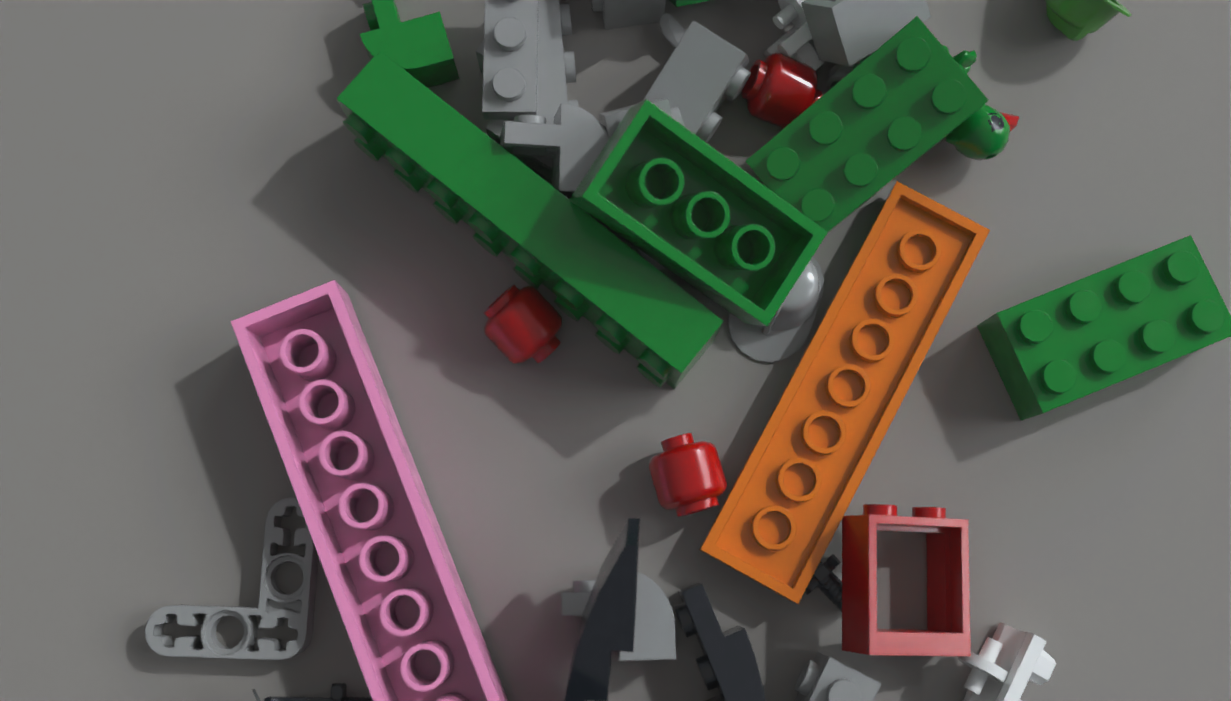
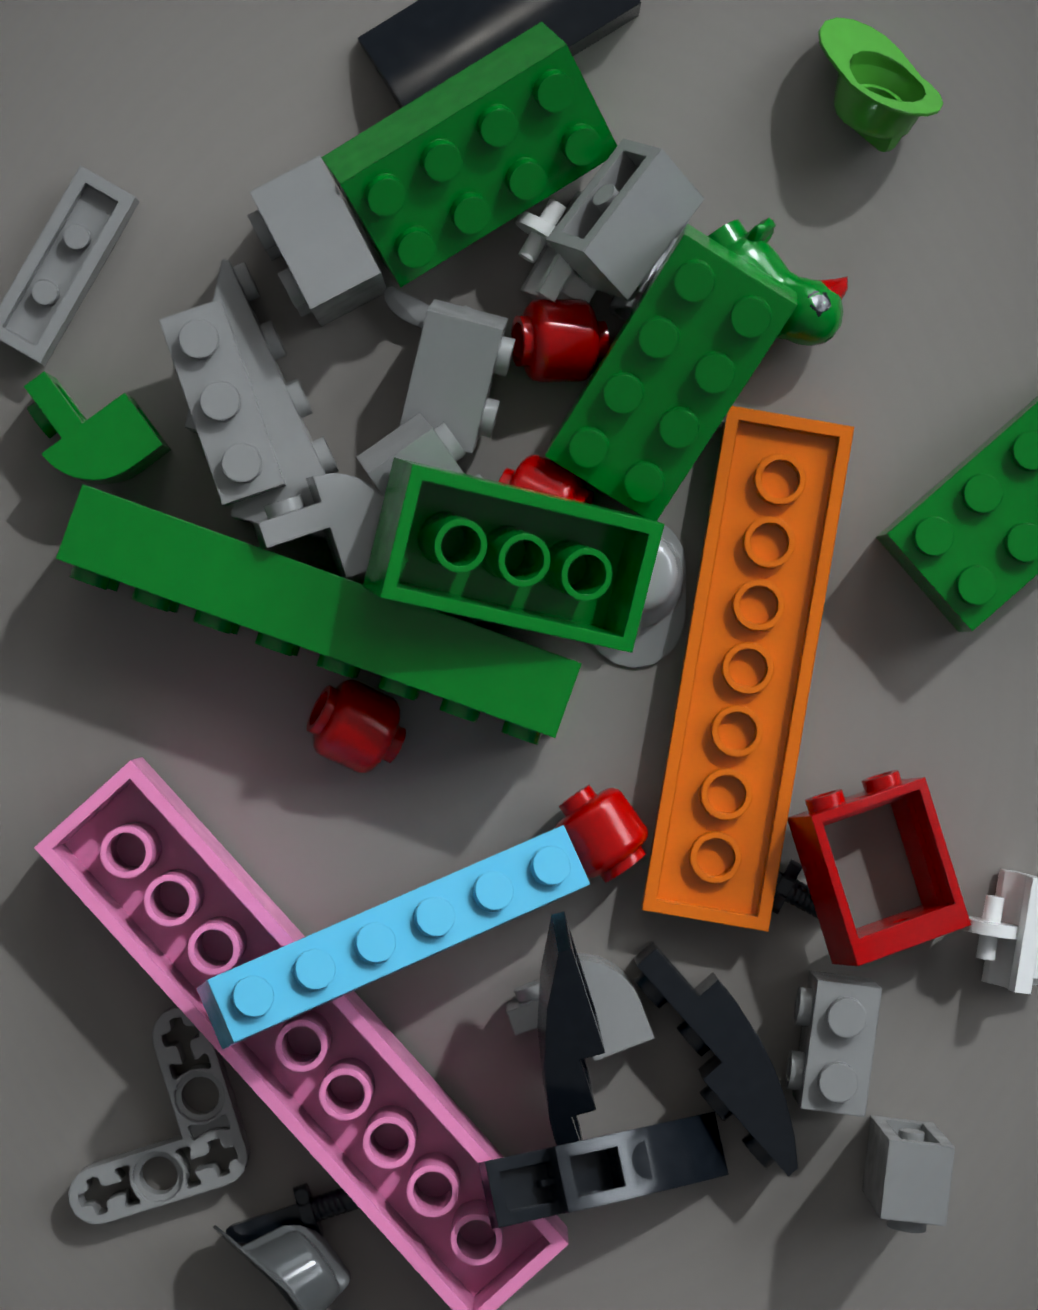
camera: 10 degrees left, 10 degrees up
none -> medium azure brick [196,825,590,1050]

